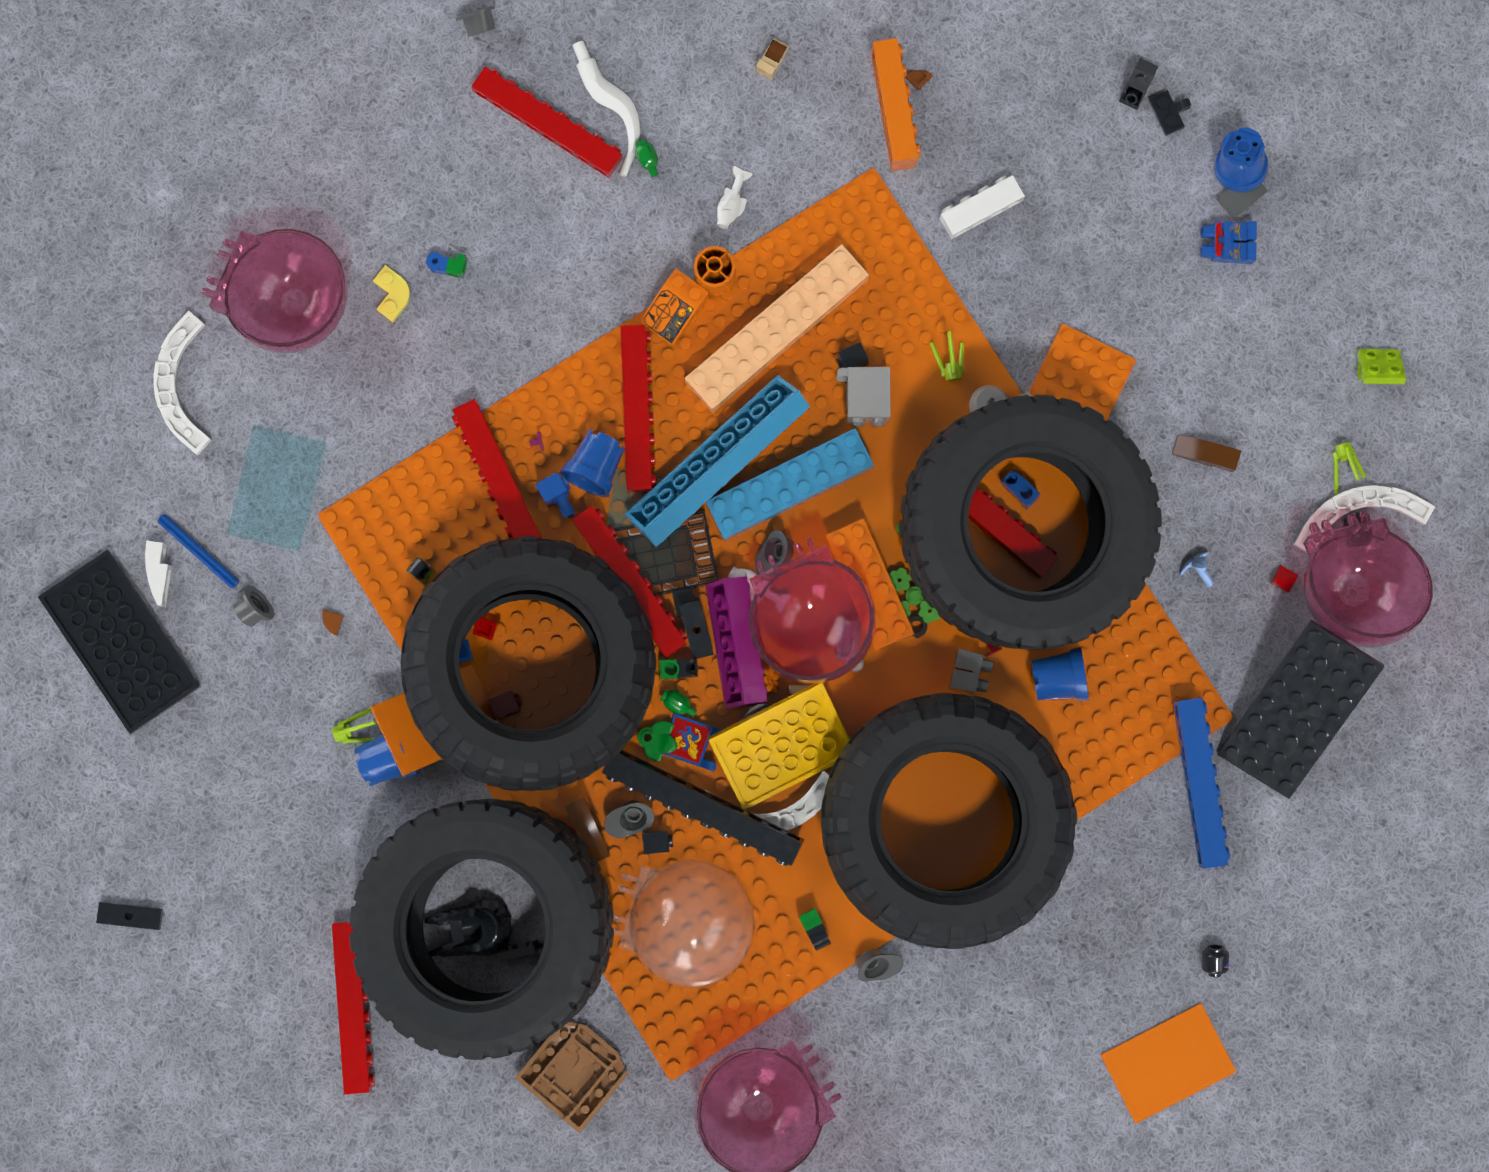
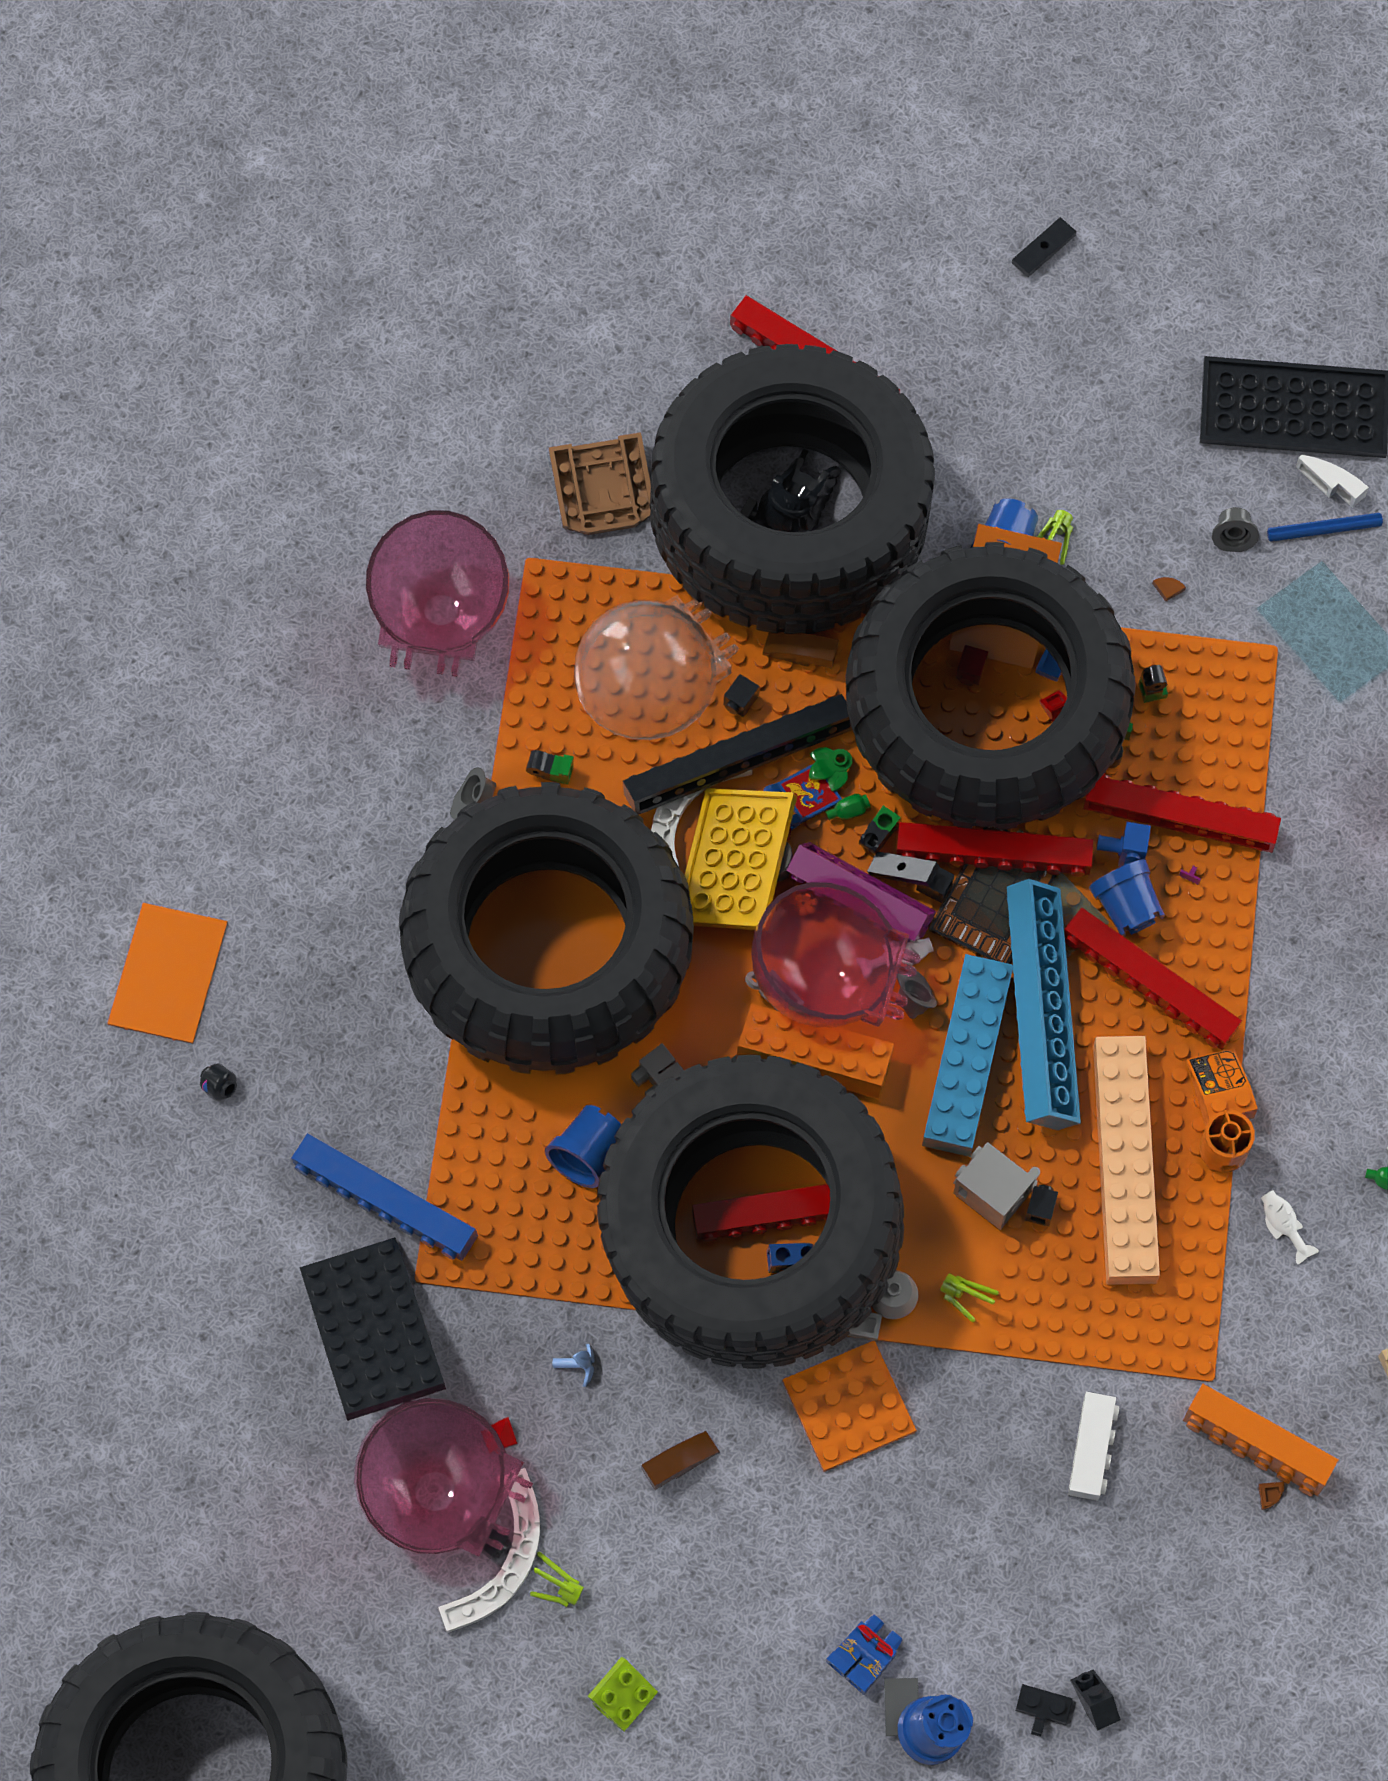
camera: 130 degrees right, 15 degrees down
dark grey piece [604,800,654,838] -> none

